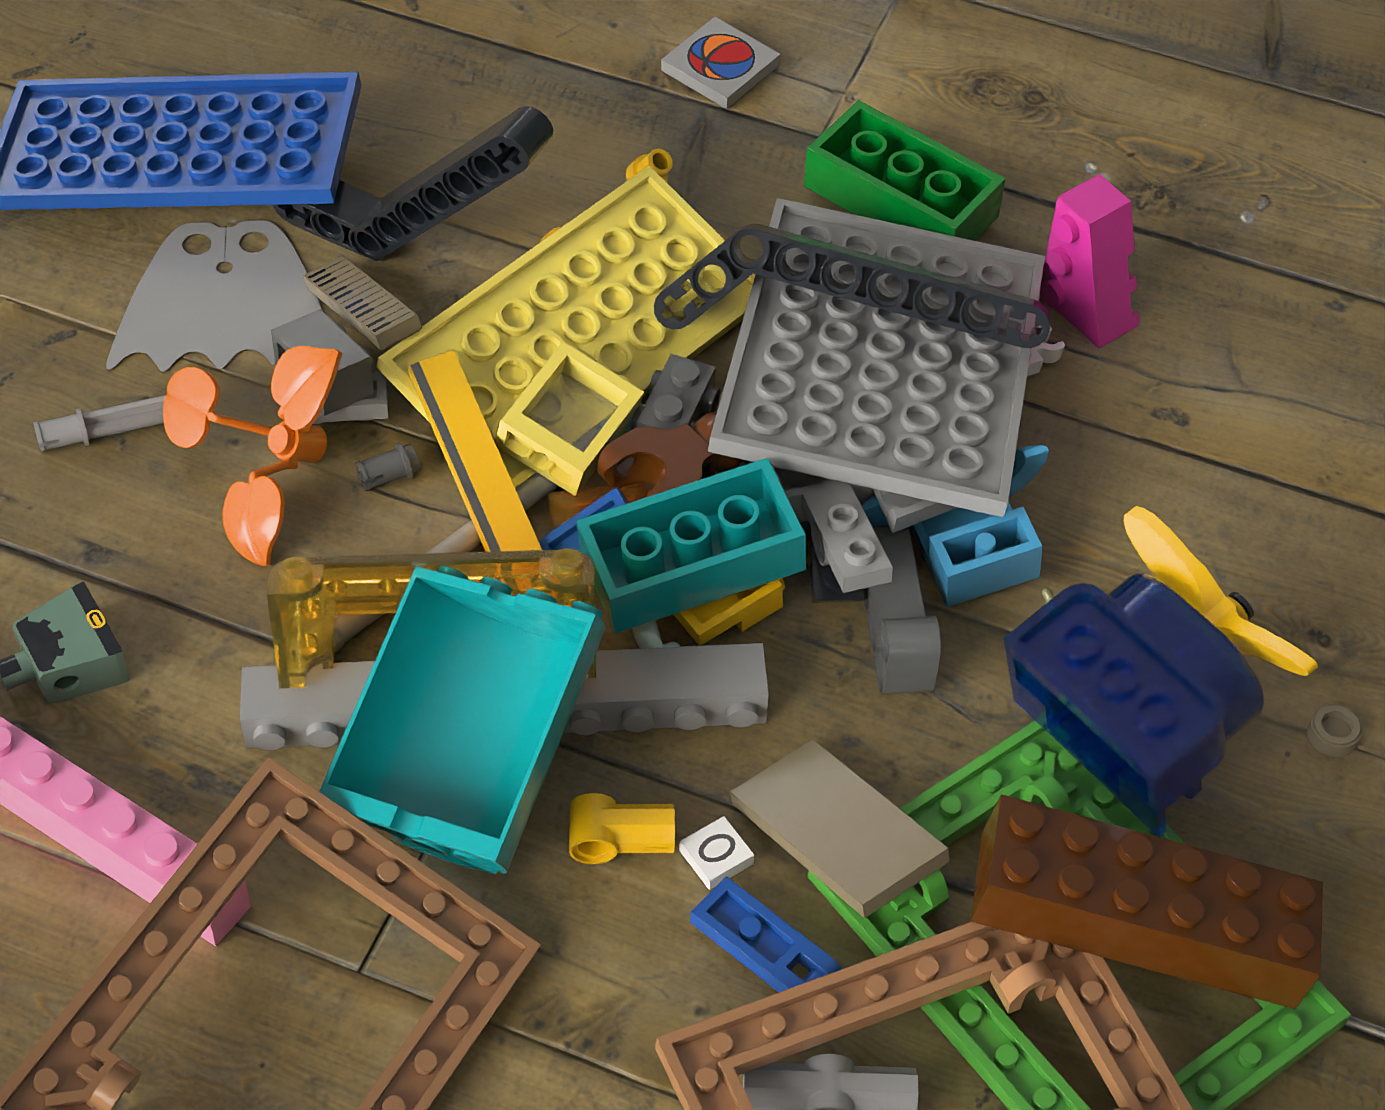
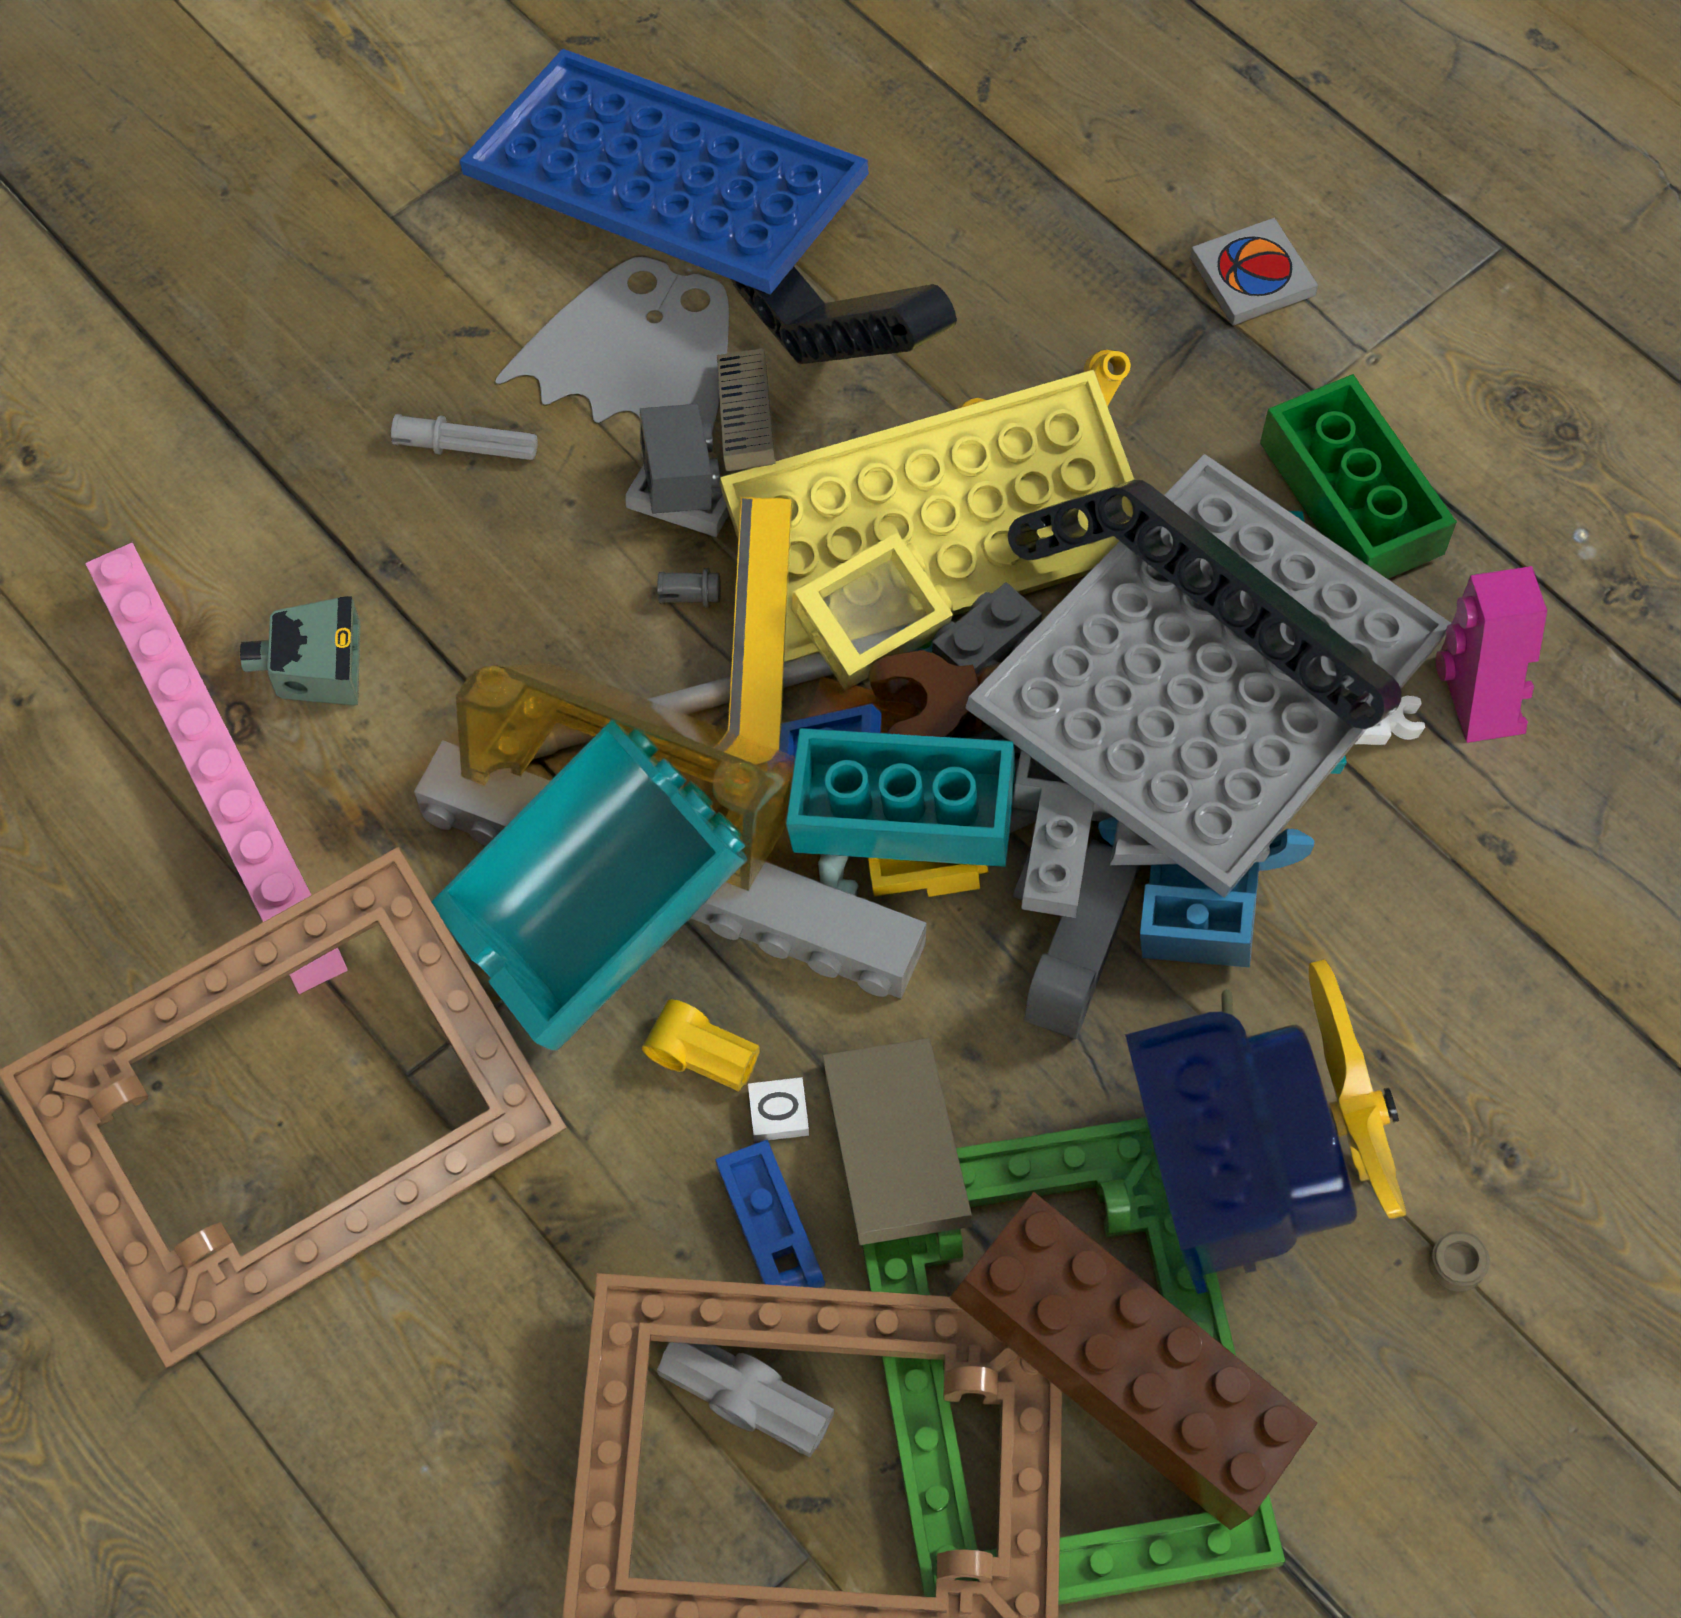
camera: 30 degrees right, 10 degrees up
orange plant [163,346,342,566] -> none

